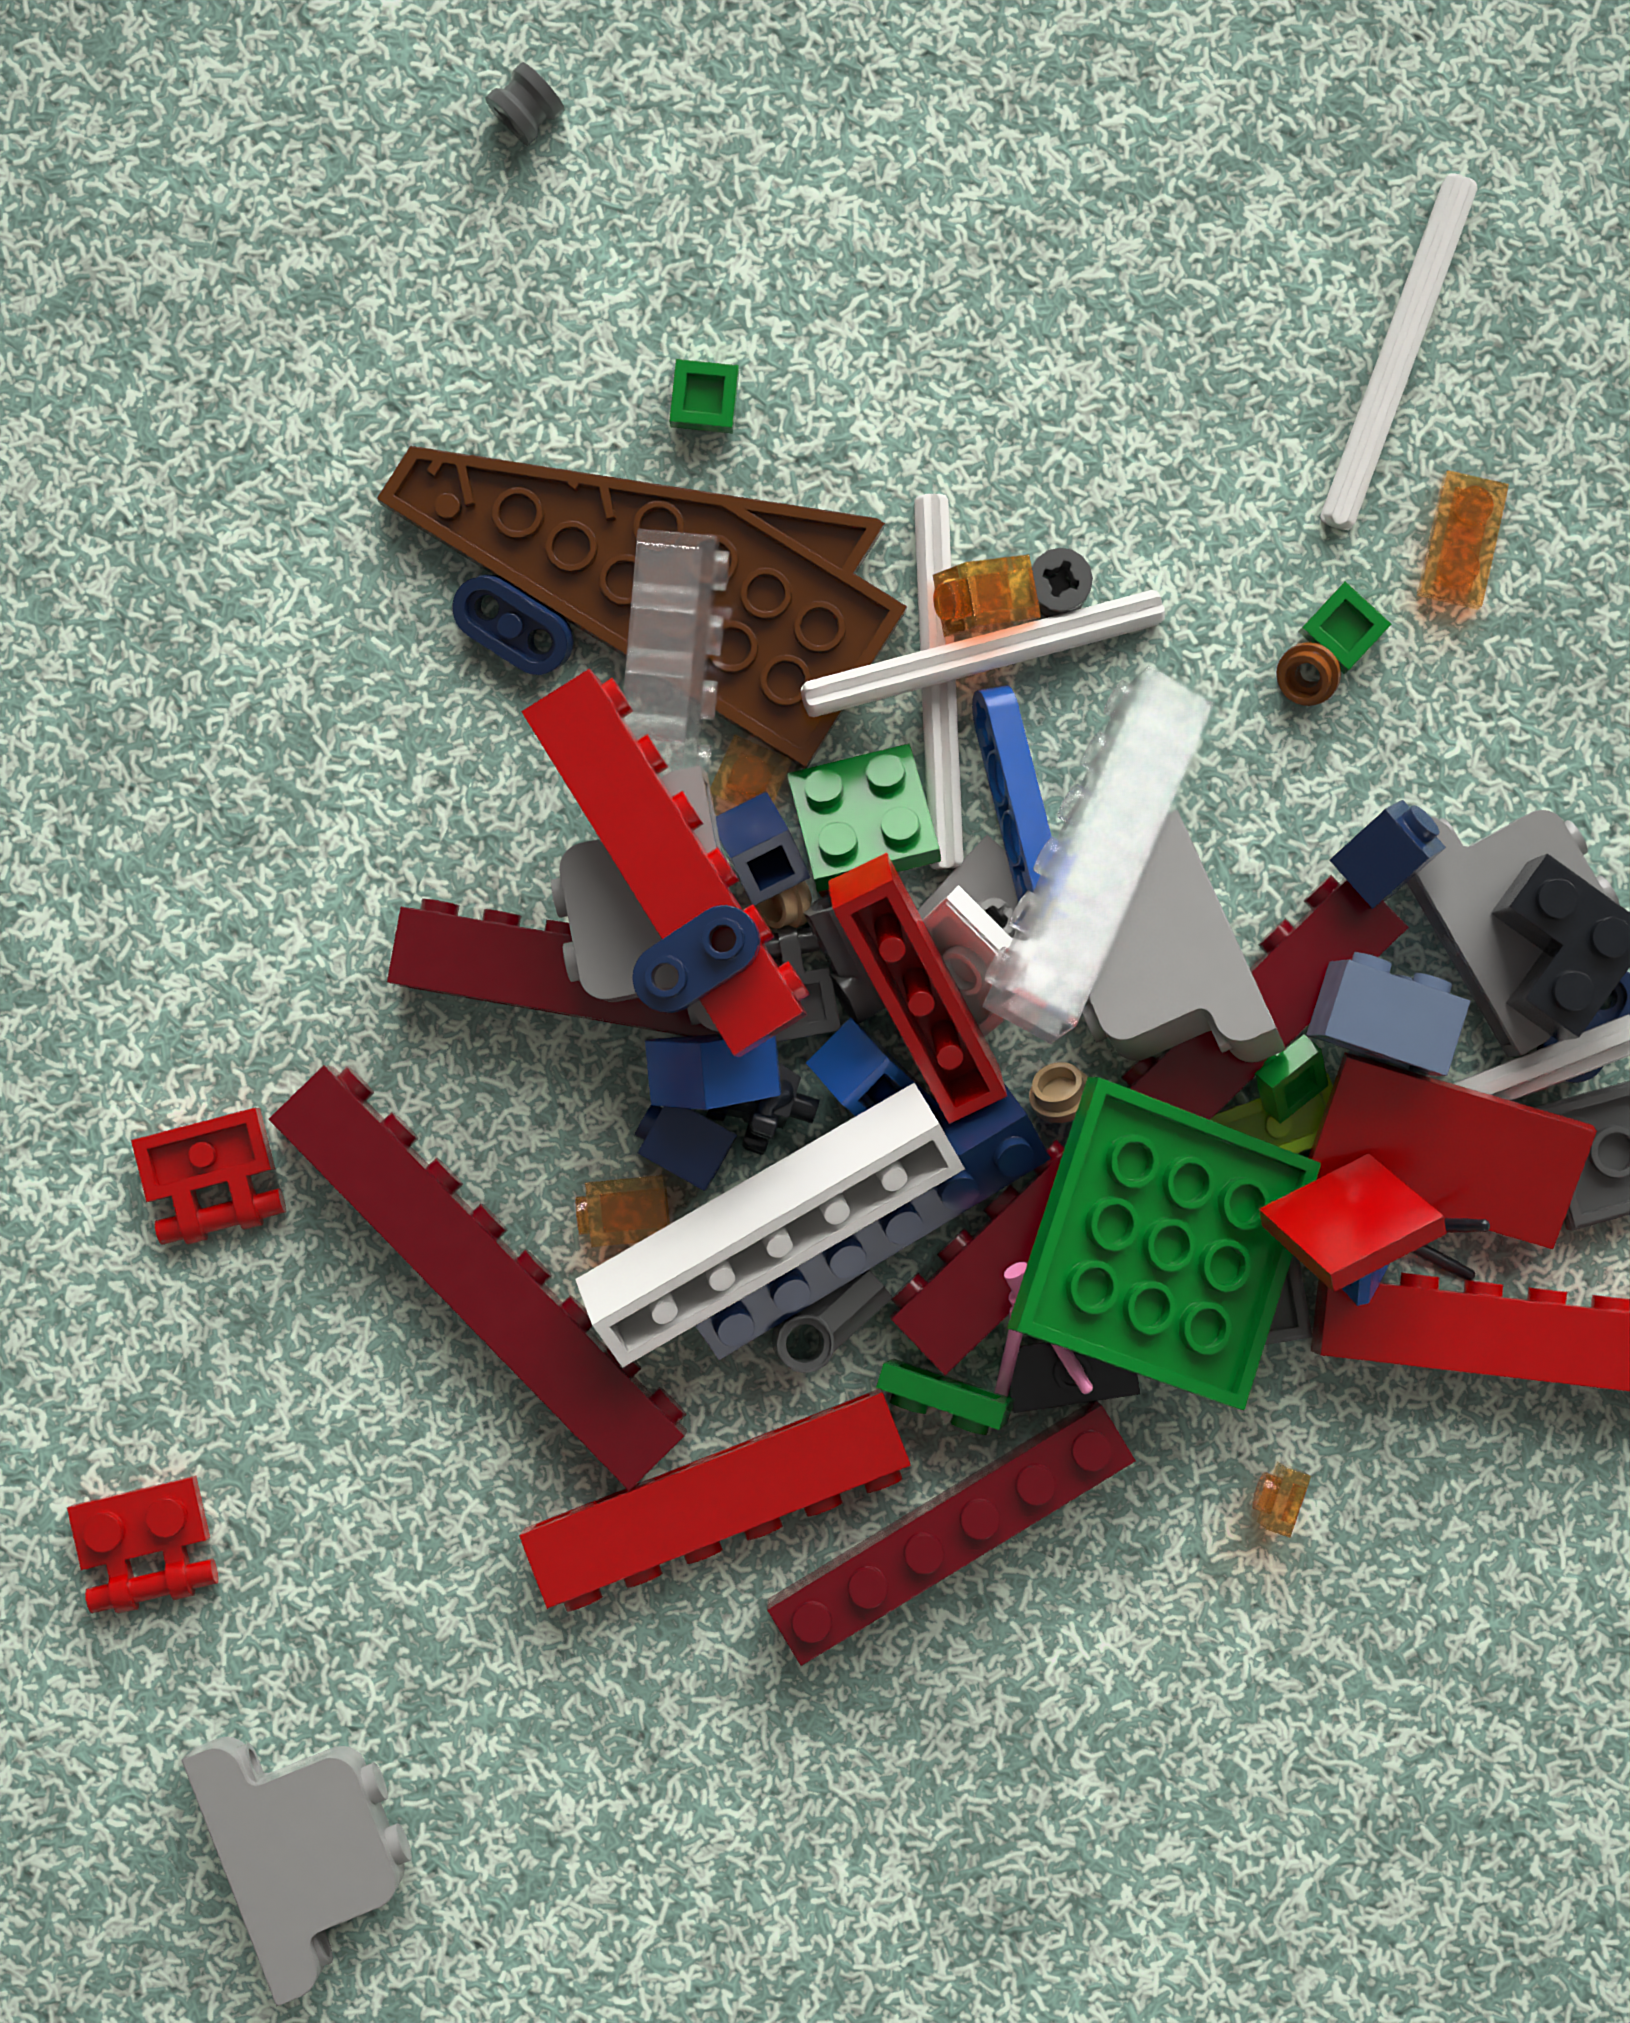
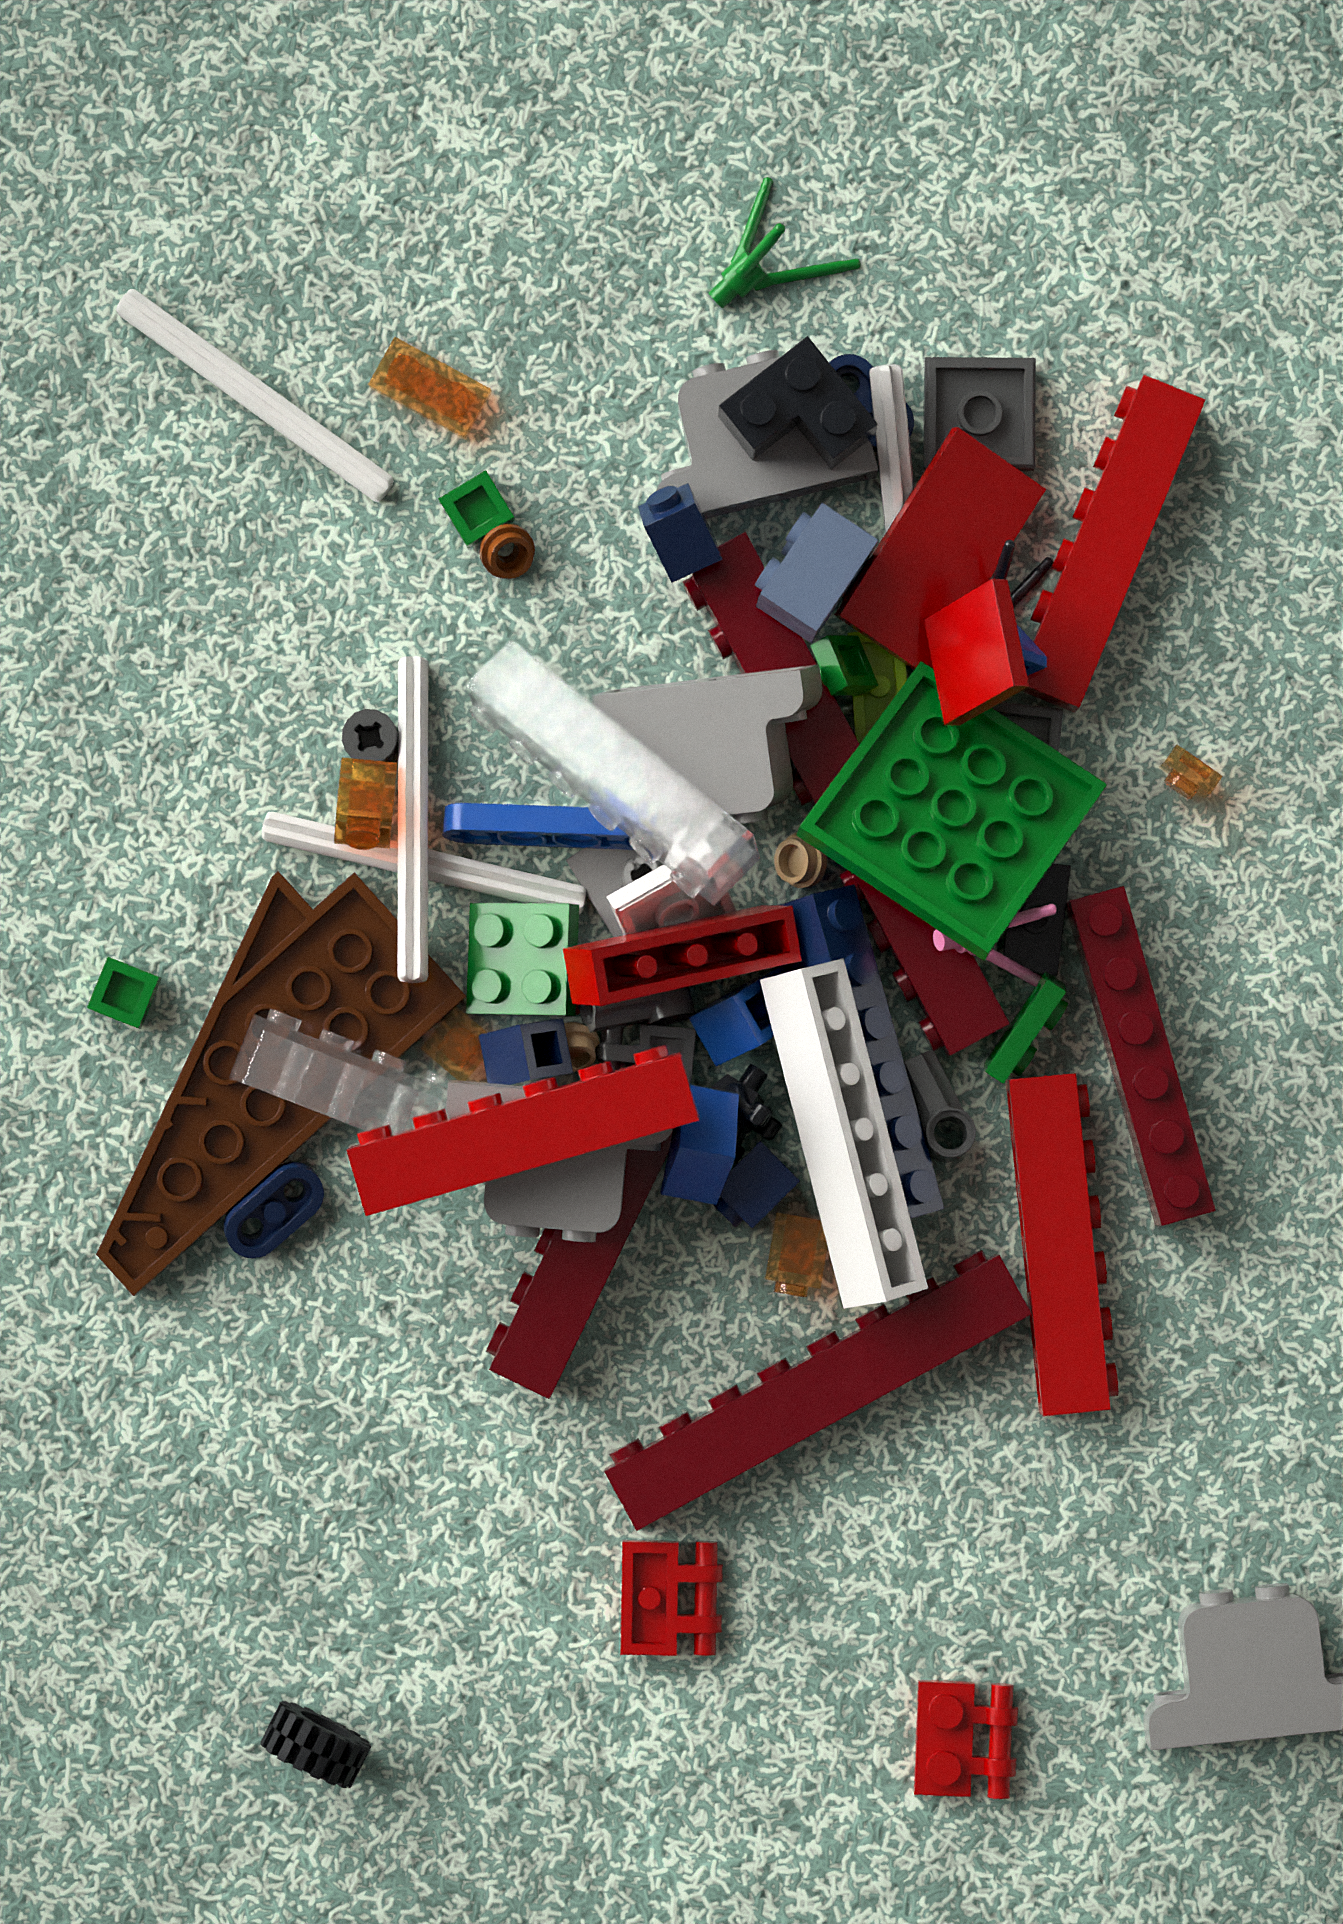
camera: 70 degrees left, 0 degrees up
dark blue plate [632,905,760,1013] -> none

